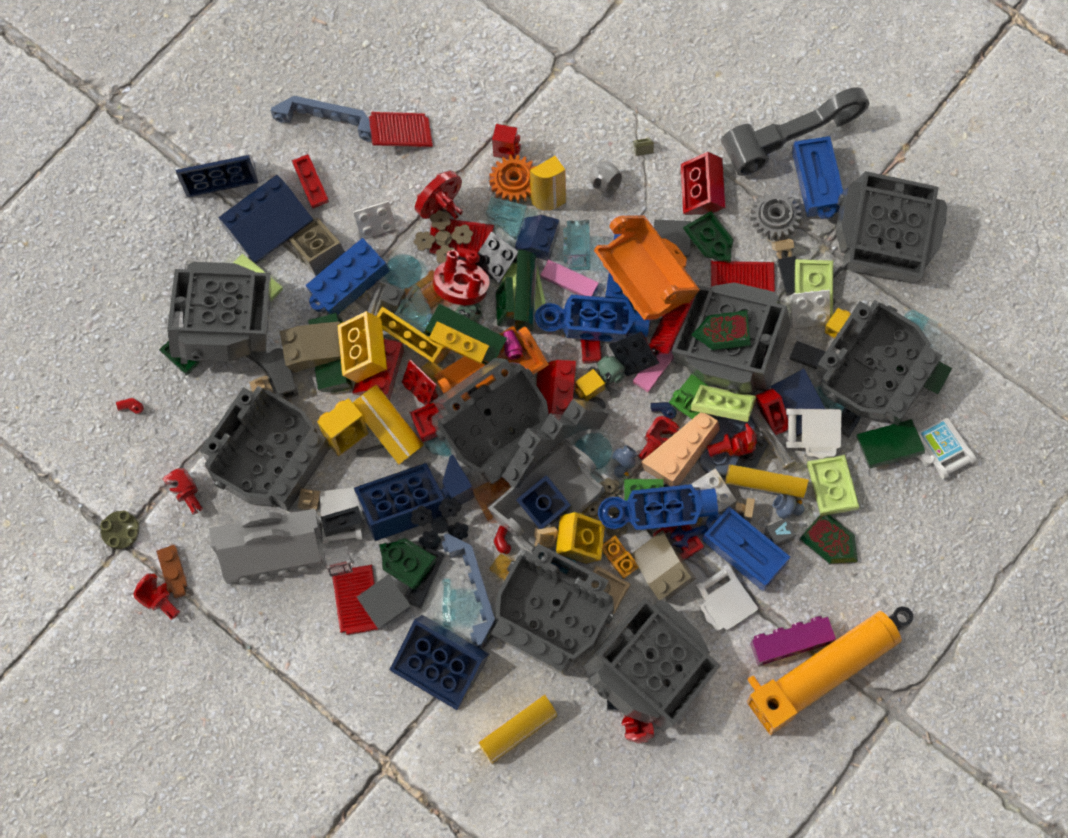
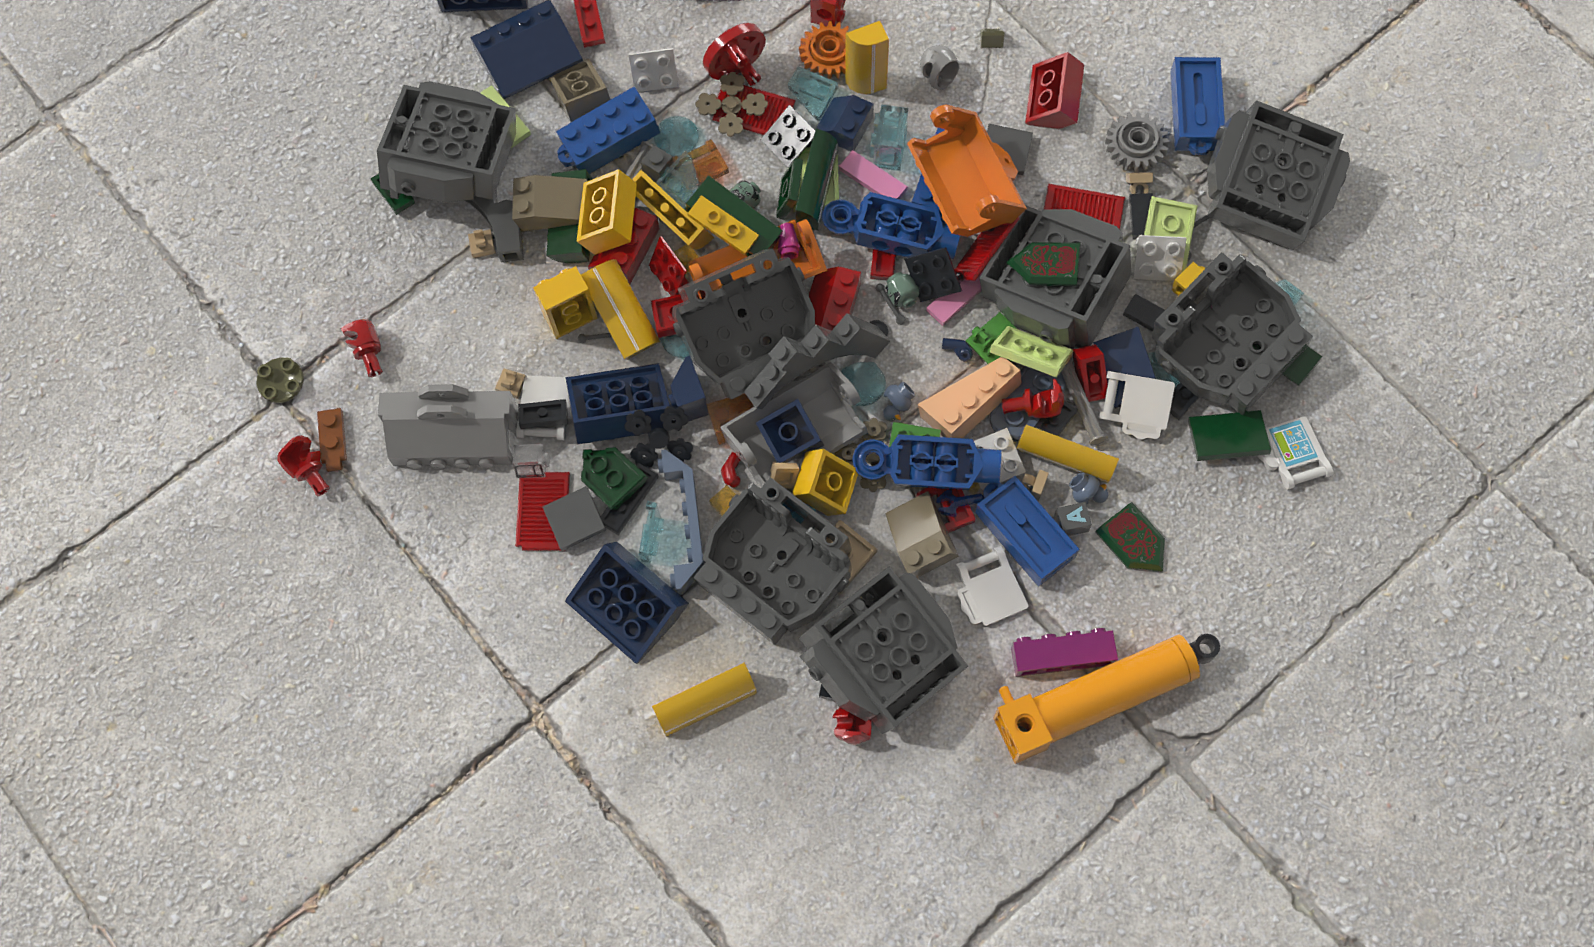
camera: 10 degrees right, 0 degrees up
red arm [116,398,144,414] -> none
dark grey piece [200,386,330,511] -> none
red piece [432,250,490,305] -> none
red arm [457,247,480,264] -> none
yellow brick [575,369,605,401] -> none
light orange slope [602,535,639,579] -> none
red piece [638,416,680,460] -> none
dark green tile [683,211,733,263] -> none
dark grey piece [721,87,870,176] -> none
yellowish green tile [807,455,859,516] -> none

